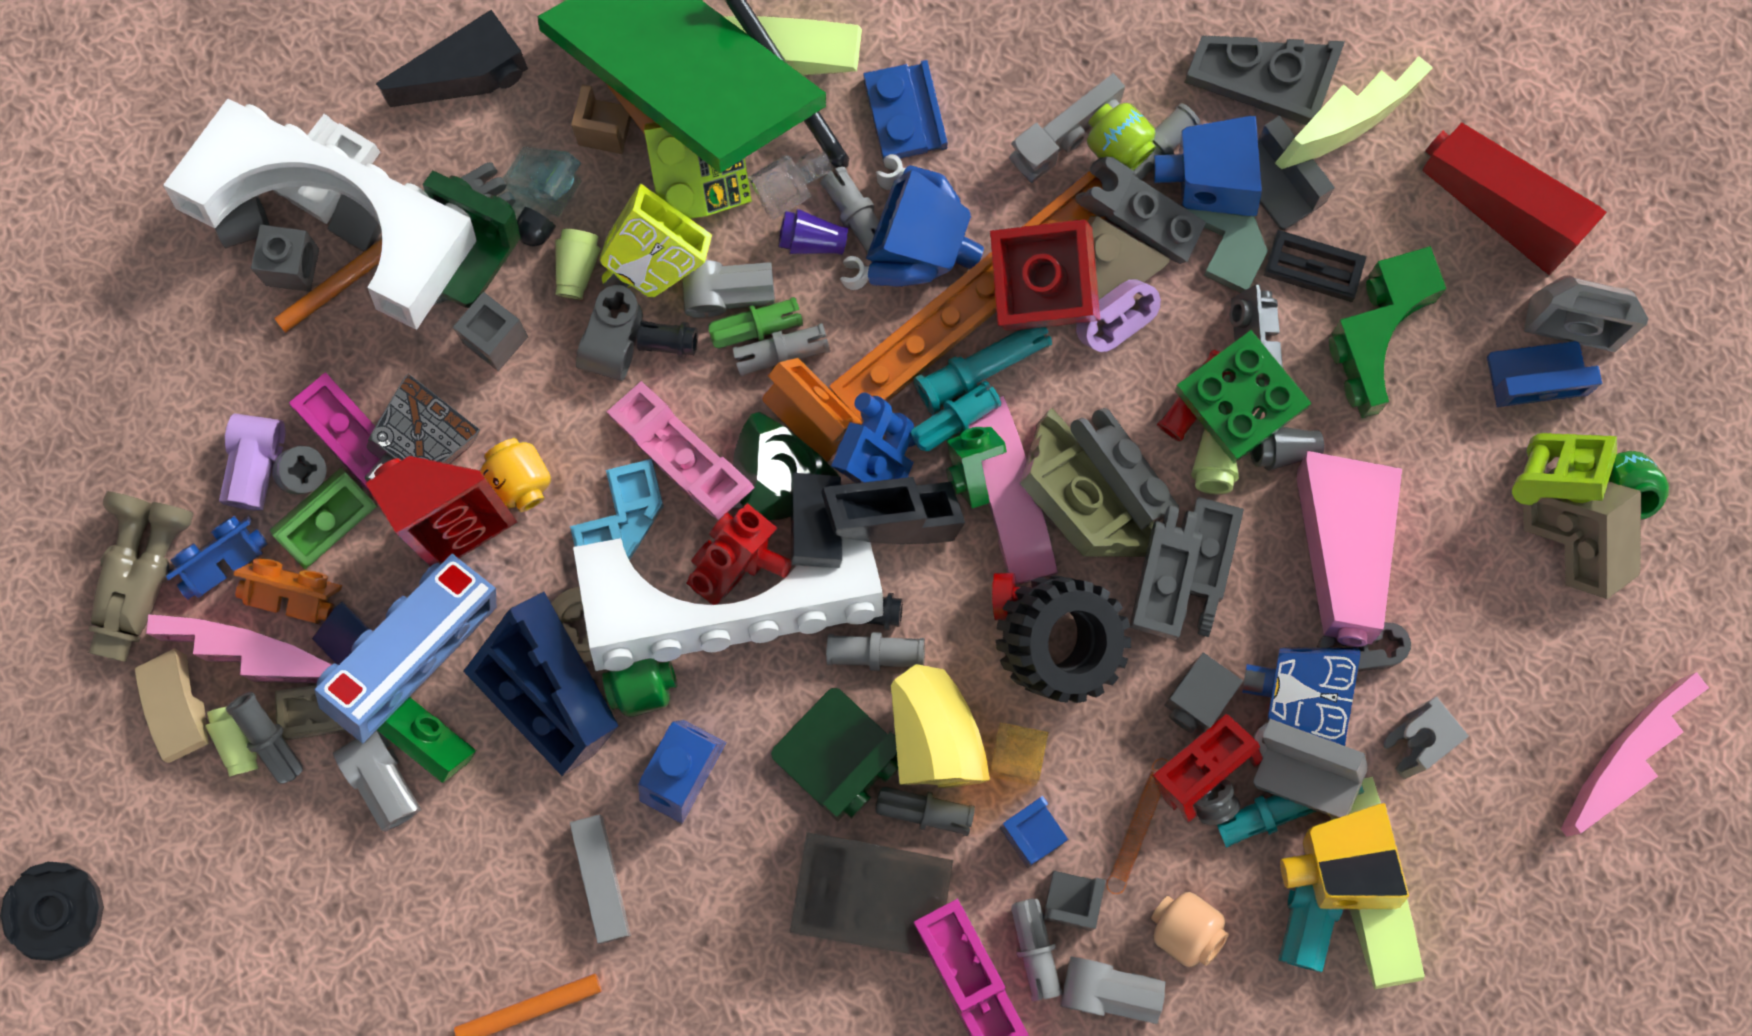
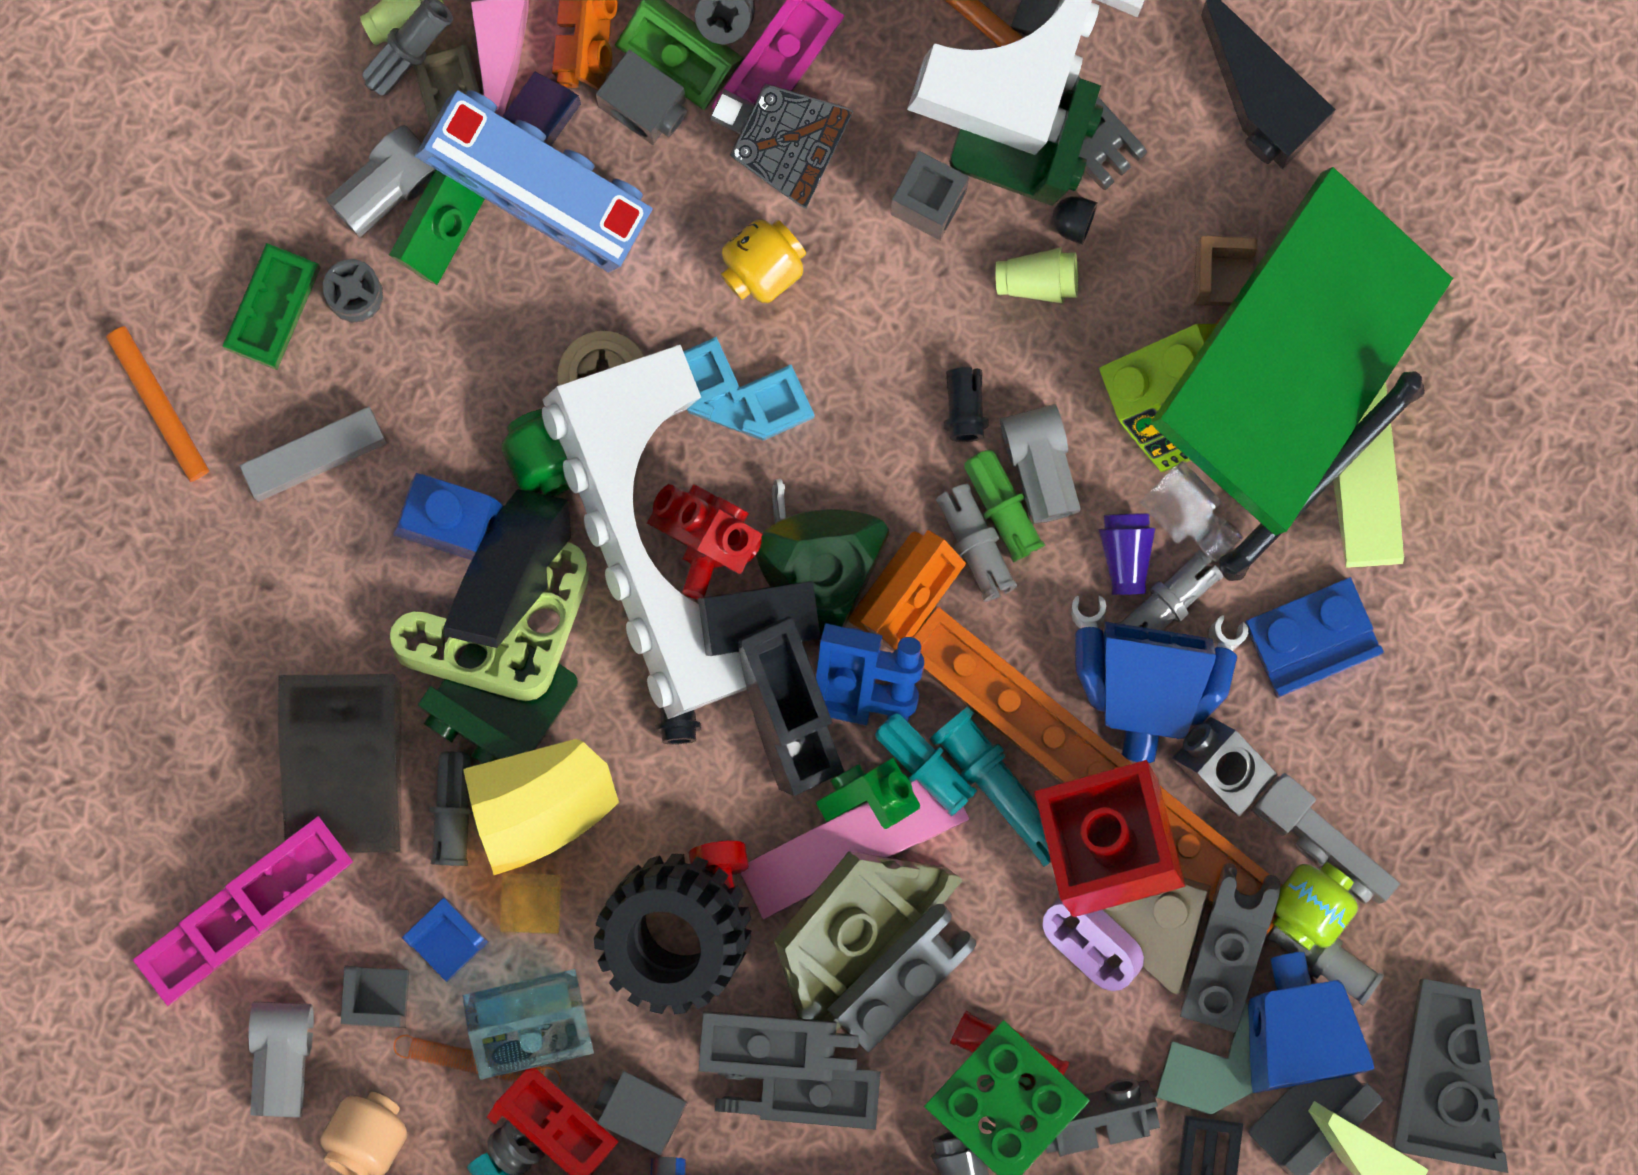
camera: 80 degrees right, 5 degrees up
red slope [365,456,518,567] -> none
dark blue wedge [463,591,619,776] -> none
clear light blue slope [503,147,582,217] -> none
dark grey piece [576,285,643,381] -> none
neon yellow torso [599,184,712,297] -> none
bright pink slope [607,381,754,520] -> none
light grey pin [826,632,925,671] -> none
light grey axle [1011,898,1063,1001] -> none
yellowish green cone [1191,427,1239,494] -> none
none -> green plate [223,243,321,370]
none -> dark grey wheel [323,259,383,323]
none -> yellowish green beam [390,542,589,701]
none -> black slope [444,489,571,648]
none -> clear light blue brick [462,969,594,1080]
none -> dark grey brick [596,49,687,145]
none -> dark grey brick [1172,716,1277,817]

